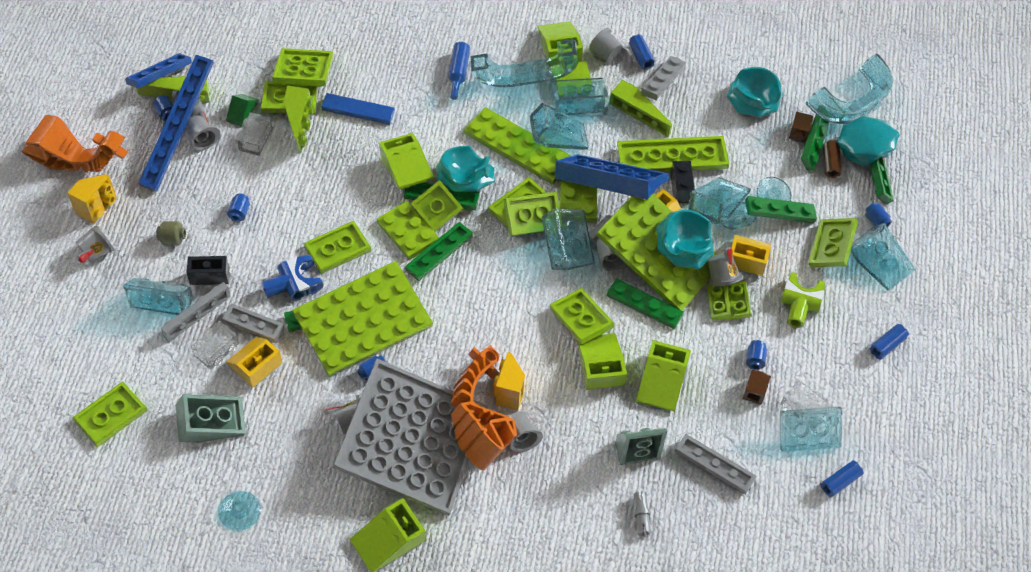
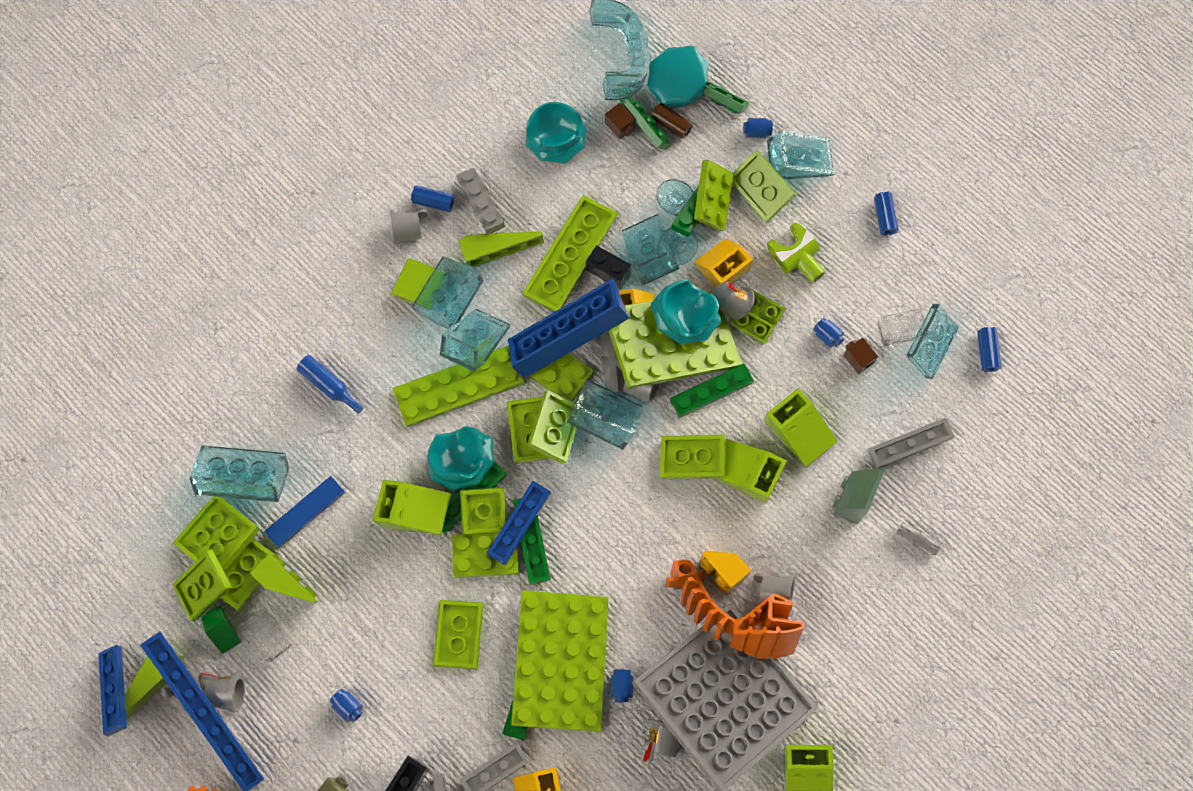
camera: 50 degrees left, 15 degrees up
blue brick [153,95,173,122] -> none
blue connector [261,255,324,301] -> none
clear light blue arch [470,39,578,87] -> none
lime slope [537,21,583,66] -> none
none -> lime tile [172,550,232,622]
none -> clear light blue brick [189,445,289,502]
none -> blue tile [487,481,551,566]
none -> lime plate [694,160,733,231]

